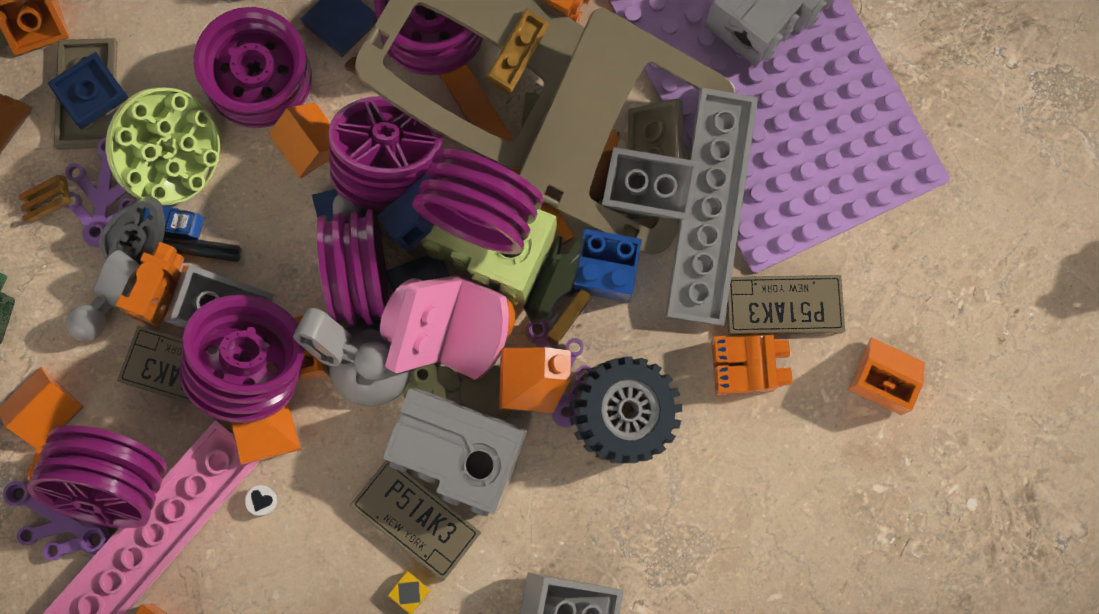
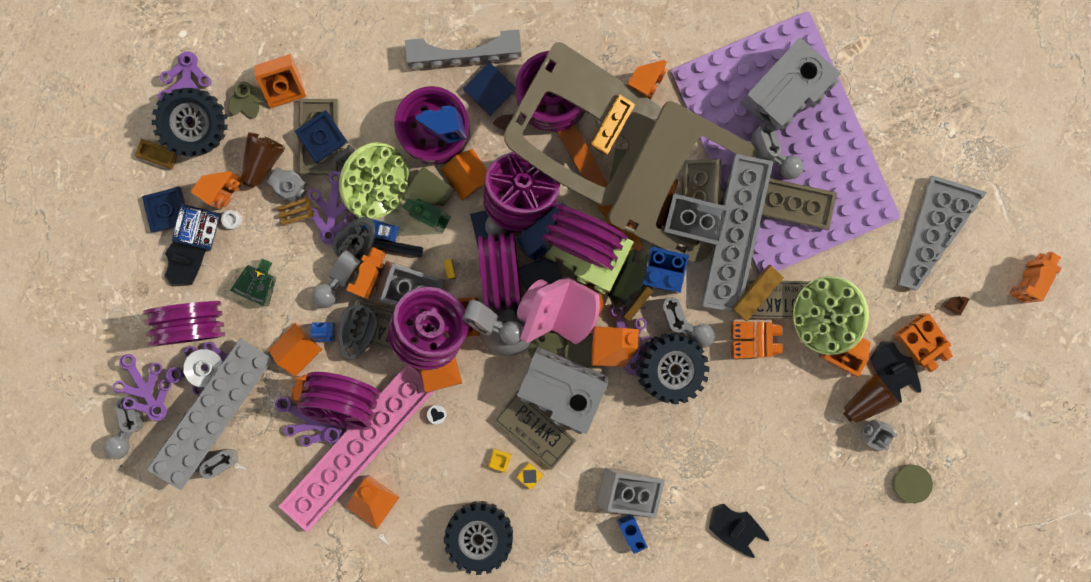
camera: 10 degrees right, 10 degrees up
none -> light grey hand [267,167,308,202]
none -> blue leg [311,322,335,342]
none -> dark grey piece [339,305,379,360]
none -> olive slope [403,166,455,206]
none -> clear green torso [403,198,451,234]
none -> blue slope [415,106,466,144]
none -> yellow tile [444,259,456,280]
none -> yellow tile [488,448,512,473]
none -> light grey beam [662,297,715,348]
none -> pearl gold tile [731,265,784,321]
none -> light grey beam [751,123,804,180]
none -> dark tan tile [762,178,837,231]
none -> yellowish green bracket [793,276,869,355]
none -> reddish brown cone [843,373,900,423]
none -> light grey hand [861,419,898,451]
none -> black shield [870,341,921,403]
none -> olive tile [892,464,933,504]
none -> orange hips [893,313,953,372]
none -> light grey wing [897,175,987,291]
none -> reddish brown tile [942,296,970,316]

